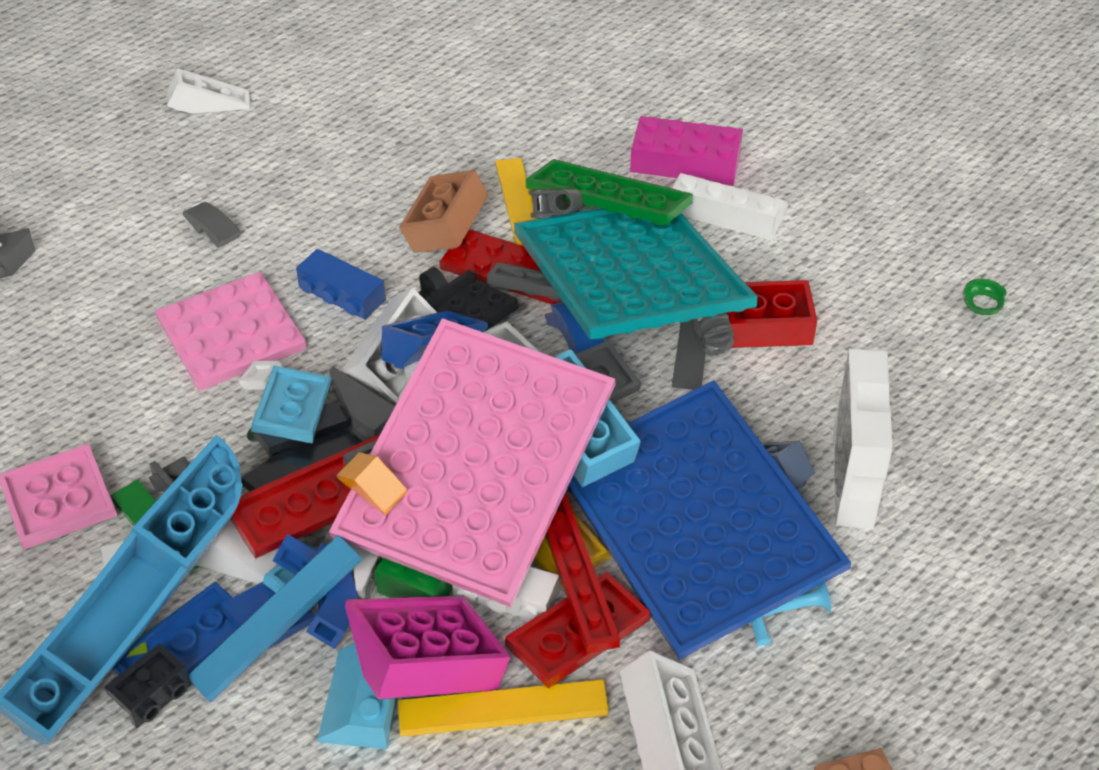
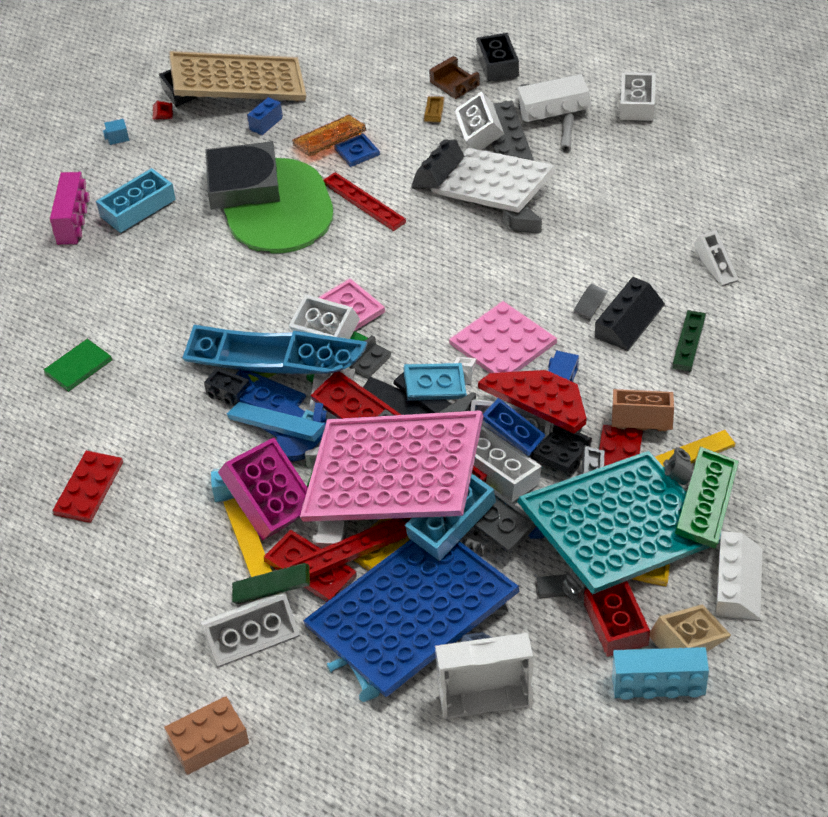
camera: 80 degrees right, 0 degrees up
light orange slope [337,452,407,515] -> none
dark pink brick [630,116,743,186] -> none
green piece [963,278,1007,315] -> none
none -> dark green tile [232,563,310,604]
none -> white brick [289,294,360,339]
none -> red plate [478,370,587,434]
none -> black slope [595,277,665,351]
none -> medium azure brick [612,647,709,700]
none -> tan slope [650,604,731,652]
none -> dark green plate [672,310,706,372]

